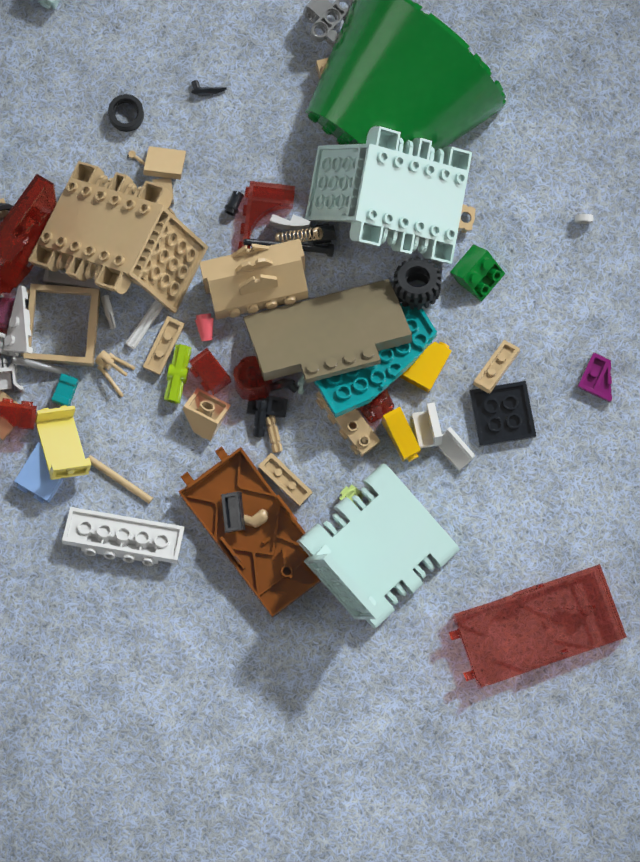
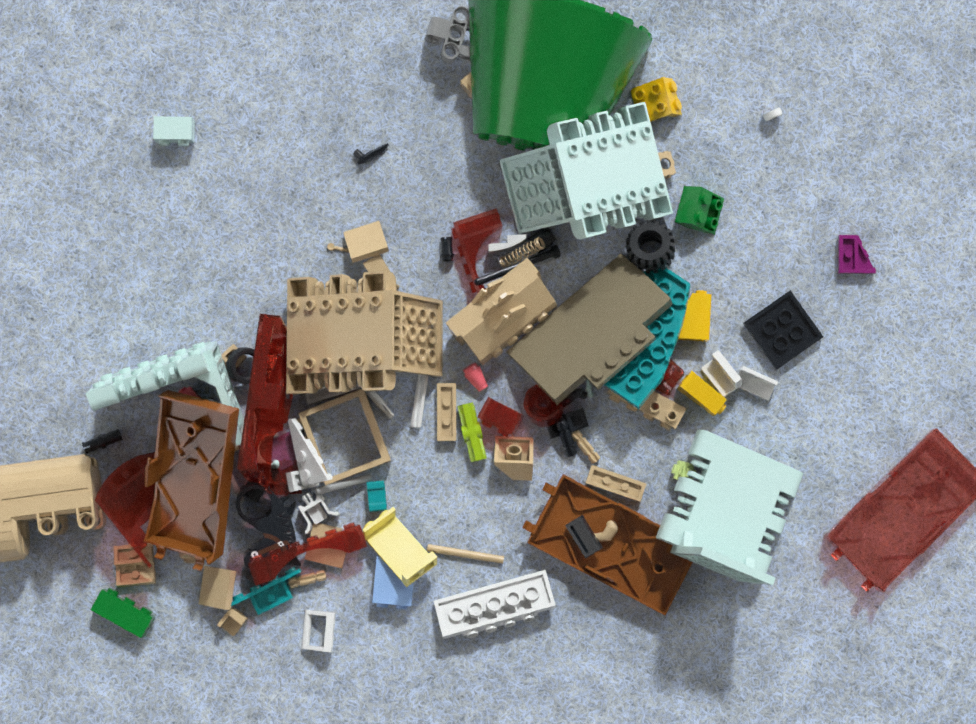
camera: 20 degrees left, 5 degrees up
tan plant [95,350,135,397] -> none
black tyre [108,94,144,132] -> none
tan plate [473,340,520,394] -> none
none -> yellow bracket [631,77,682,122]

